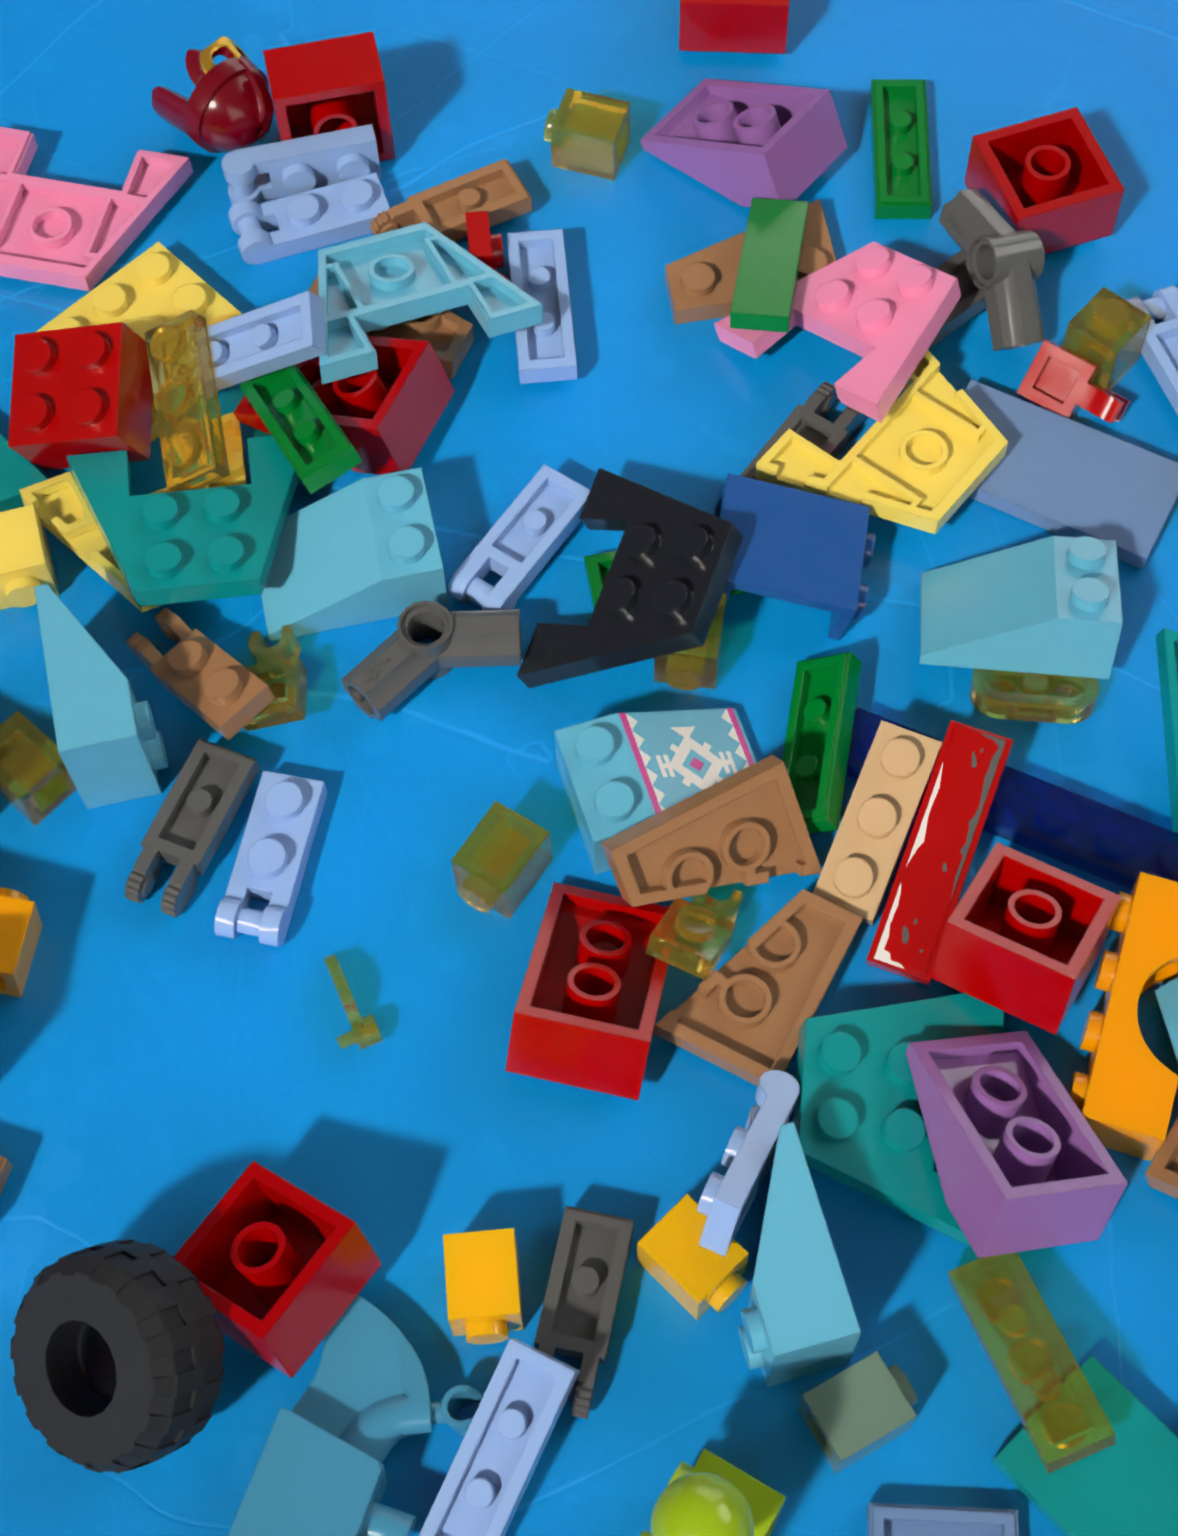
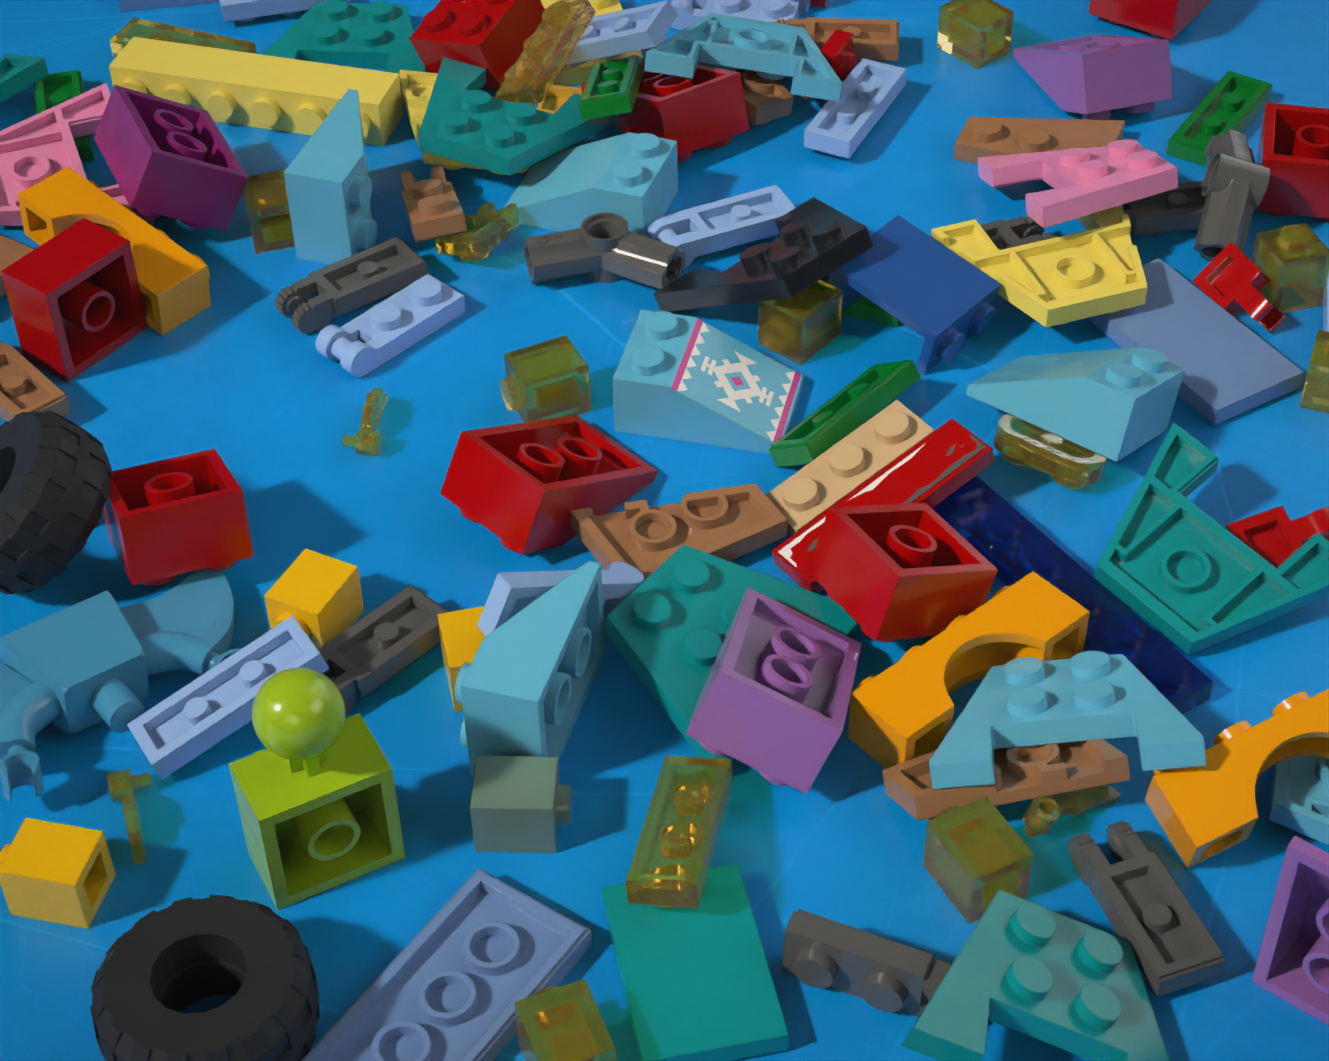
camera: 30 degrees right, 20 degrees down
medium nougat wing [601,755,822,907] -> none
clear yellow plate [646,889,743,981] -> none
green tile [730,197,808,333] -> none

